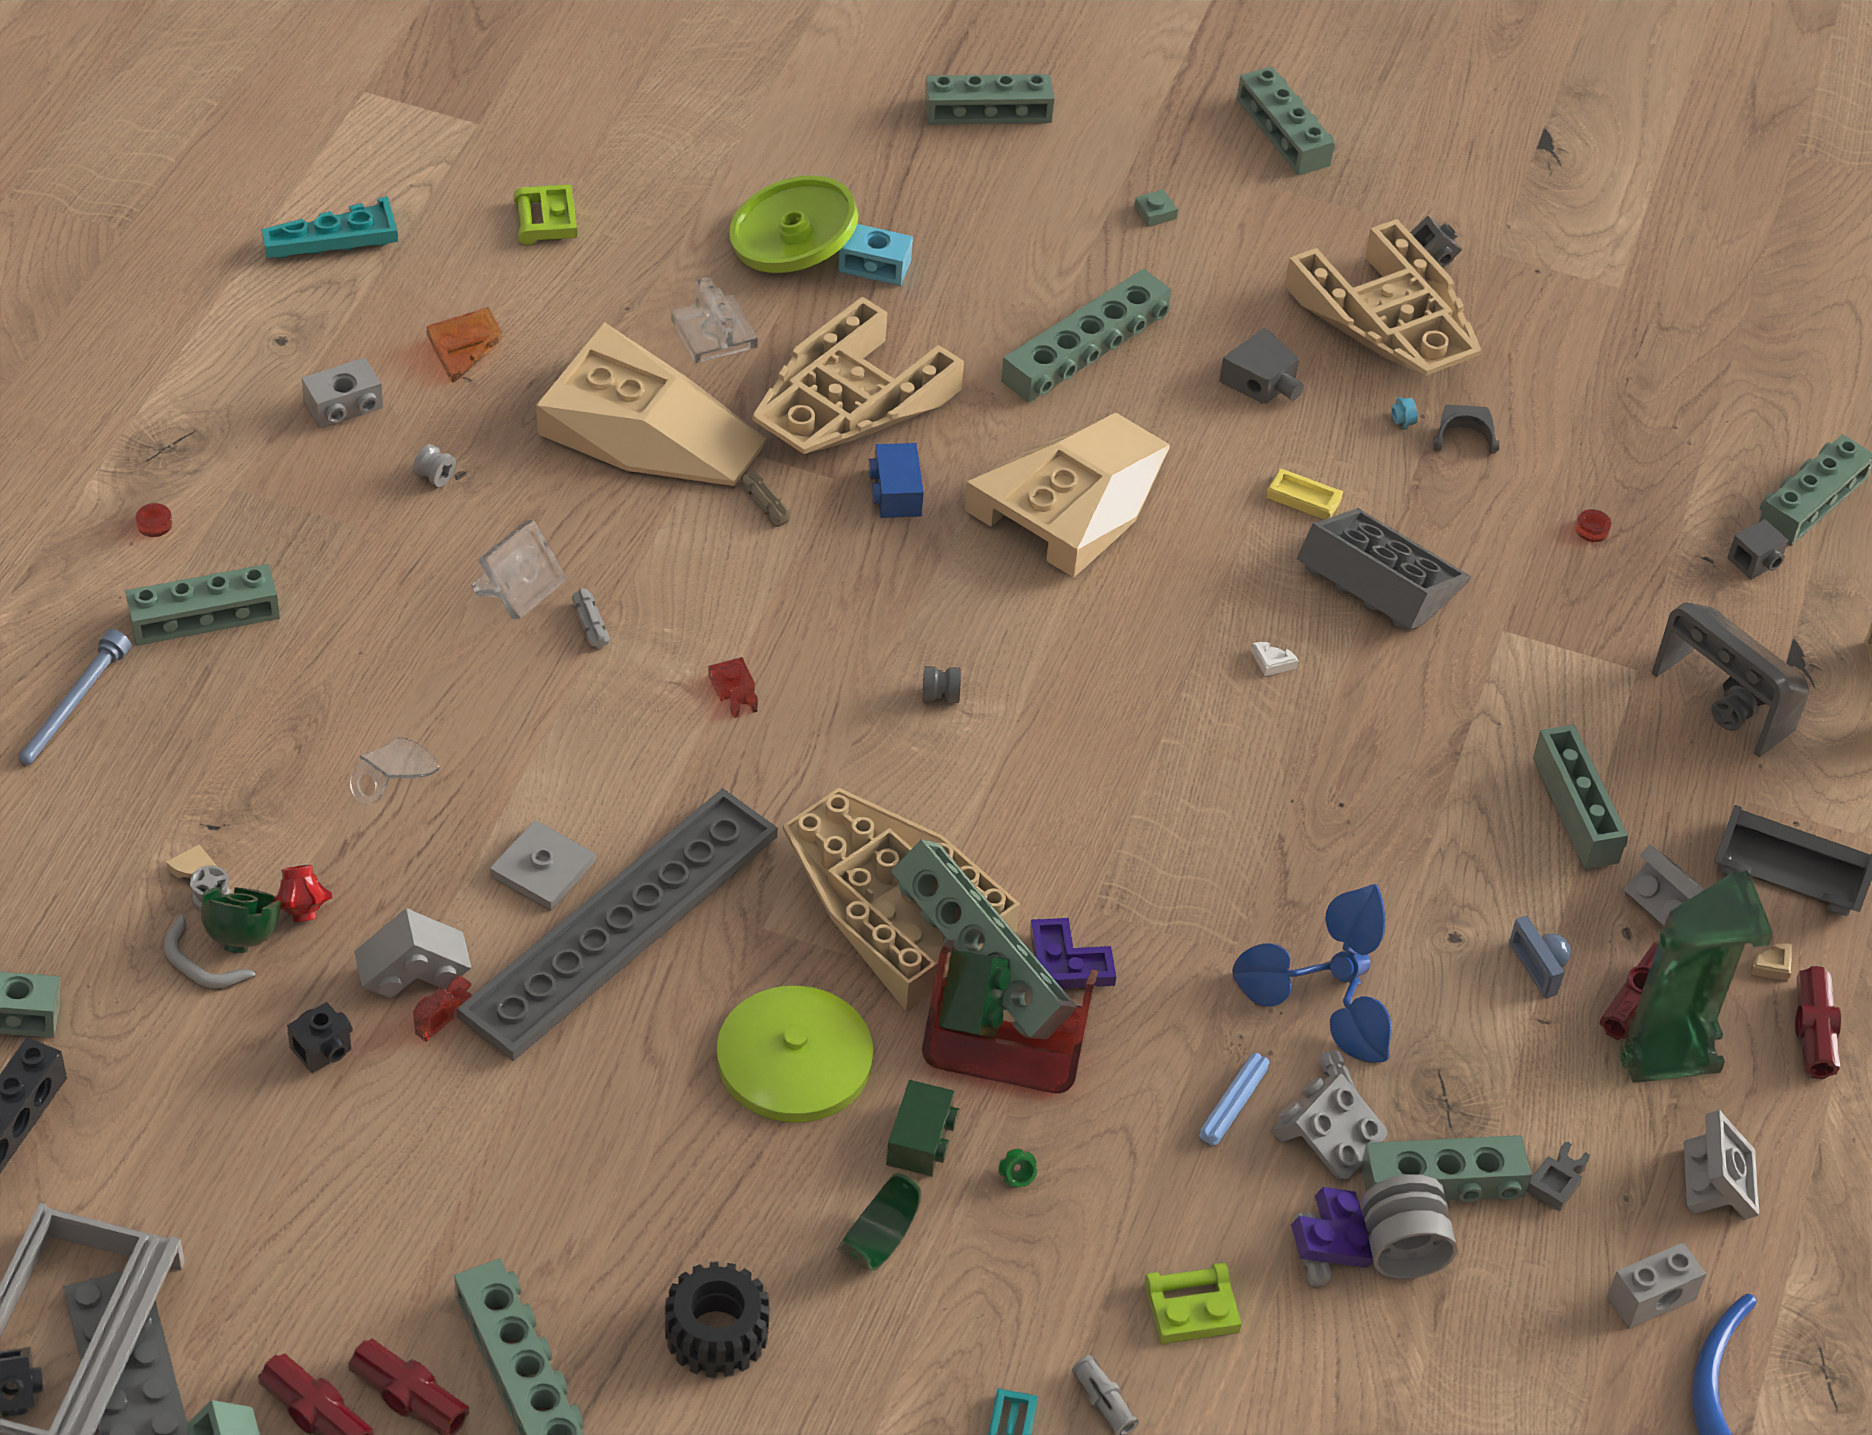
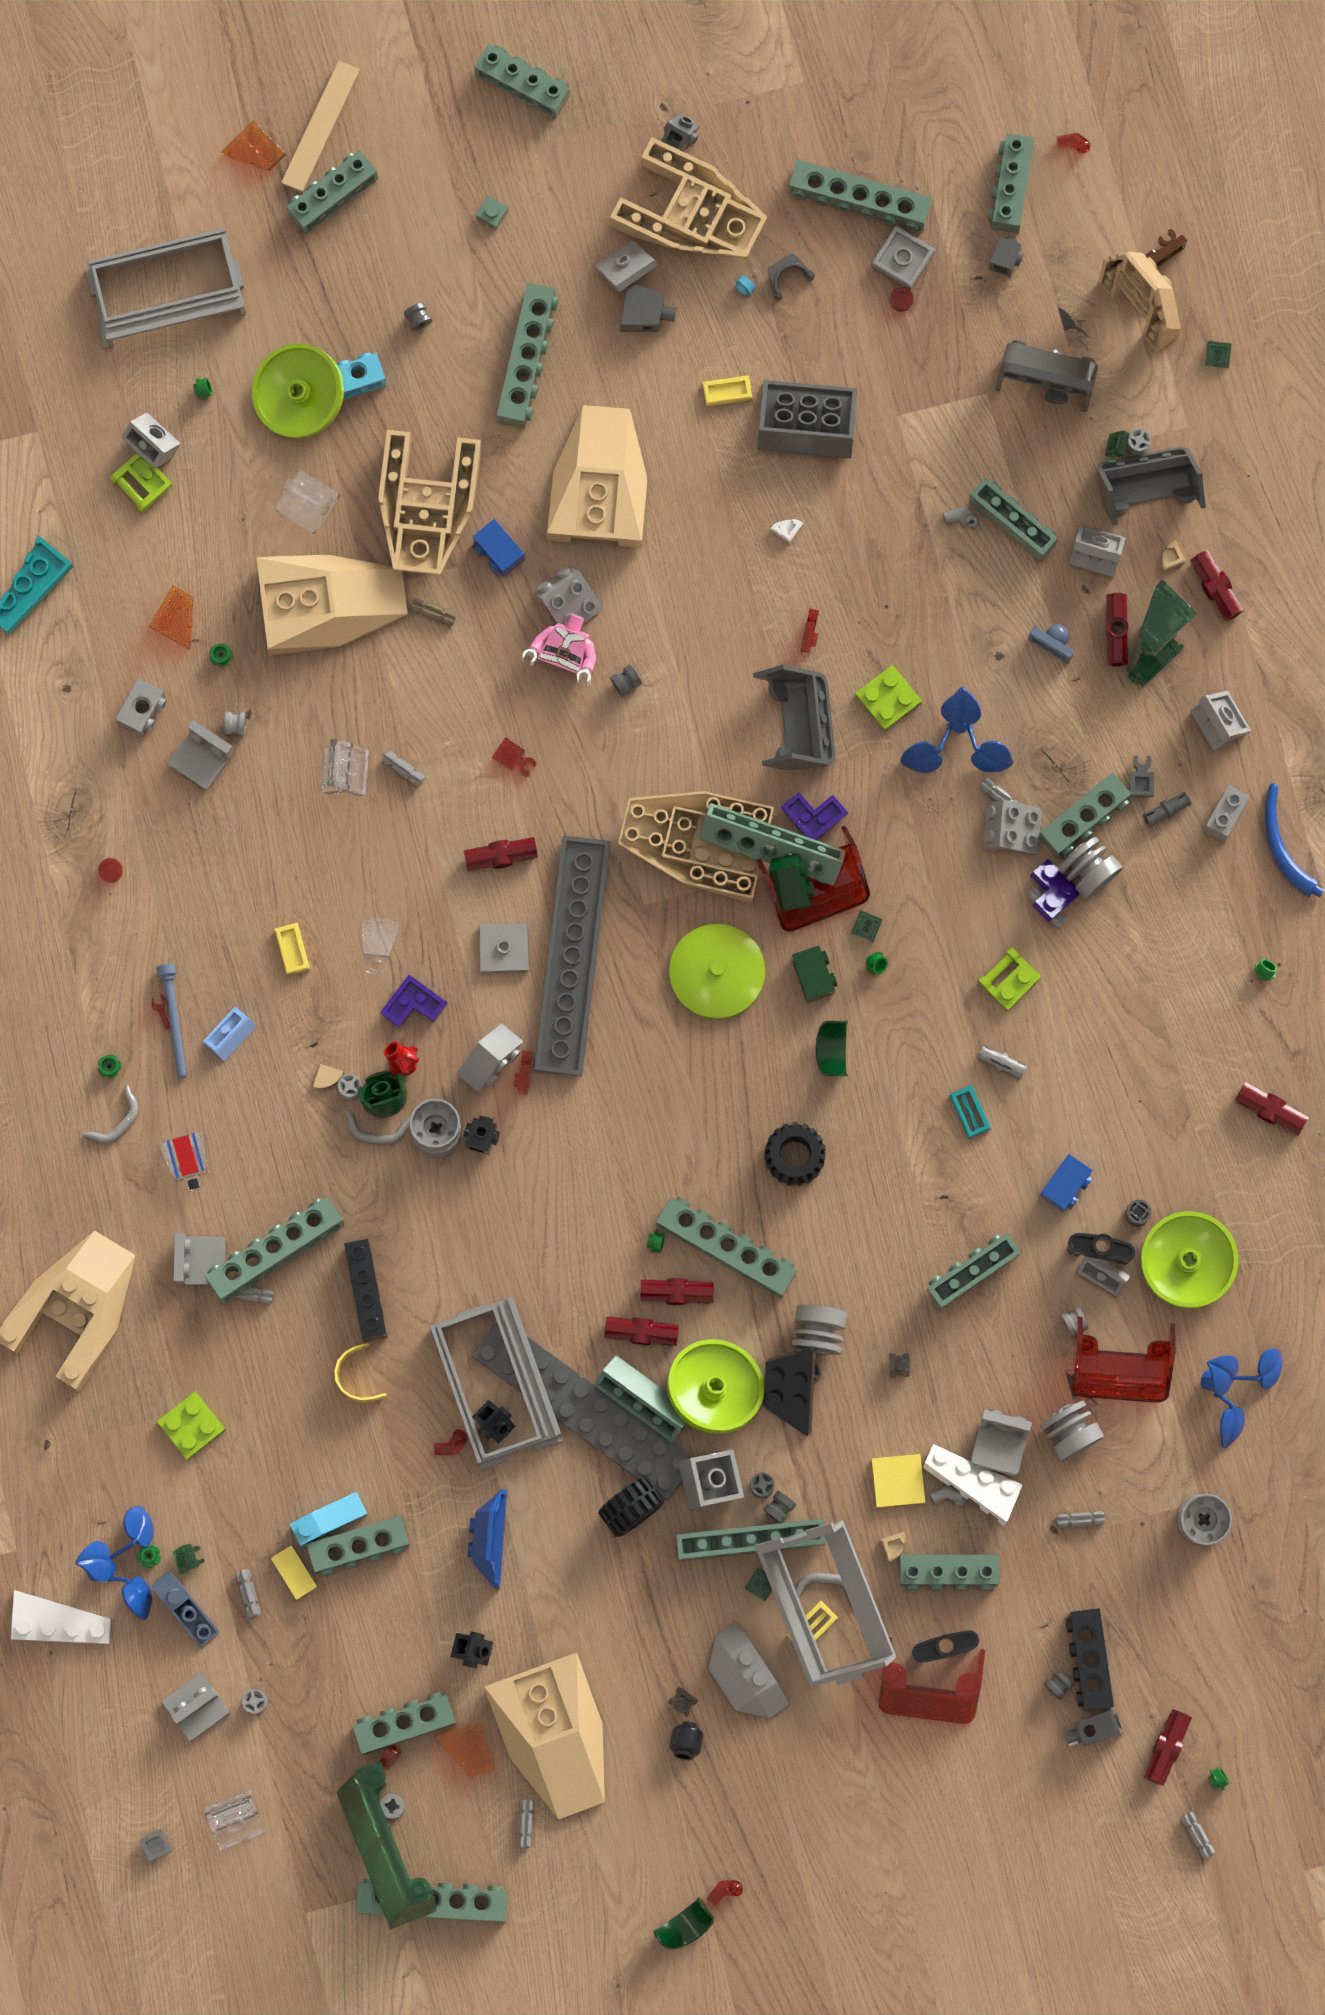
camera: 30 degrees left, 30 degrees up
sand green brick [125,564,280,646] -> none
light blue axle [1199,1053,1269,1146] -> none
none -> light grey piece [85,228,246,349]
none -> light grey brick [121,413,181,469]
none -> clear red hand [152,994,170,1029]
none -> light grey bracket [169,720,234,790]
none -> green plate [193,377,213,400]
none -> light blue slope [202,1007,256,1061]
none -> green plate [209,643,233,667]
none -> clear orange wing [221,121,286,171]
none -> light yellow tile [275,923,310,976]
none -> tan tile [281,61,360,194]
none -> dark purple plate [380,975,448,1028]
none -> dark grey wheel [404,303,433,331]
none -> light grey wheel [410,1099,461,1157]
none -> dark red piece [464,837,538,872]
none -> torso [521,614,596,686]
none -> light grey bracket [533,566,602,626]
none -> light grey plate [595,240,657,292]
none -> green plate [647,1230,665,1253]
none -> dark grey windscreen [753,665,835,770]
none -> sand green brick [789,160,932,231]
none -> clear red plate [800,609,819,653]
none -> clear green tile [851,910,883,942]
none -> lime plate [855,664,922,732]
none -> light grey plate [871,226,936,290]
none -> light grey arm [943,507,978,527]
none -> clear green tile [1105,431,1130,459]
none -> light grey wheel [1126,428,1151,456]
none -> dark grey pin [1143,792,1191,828]

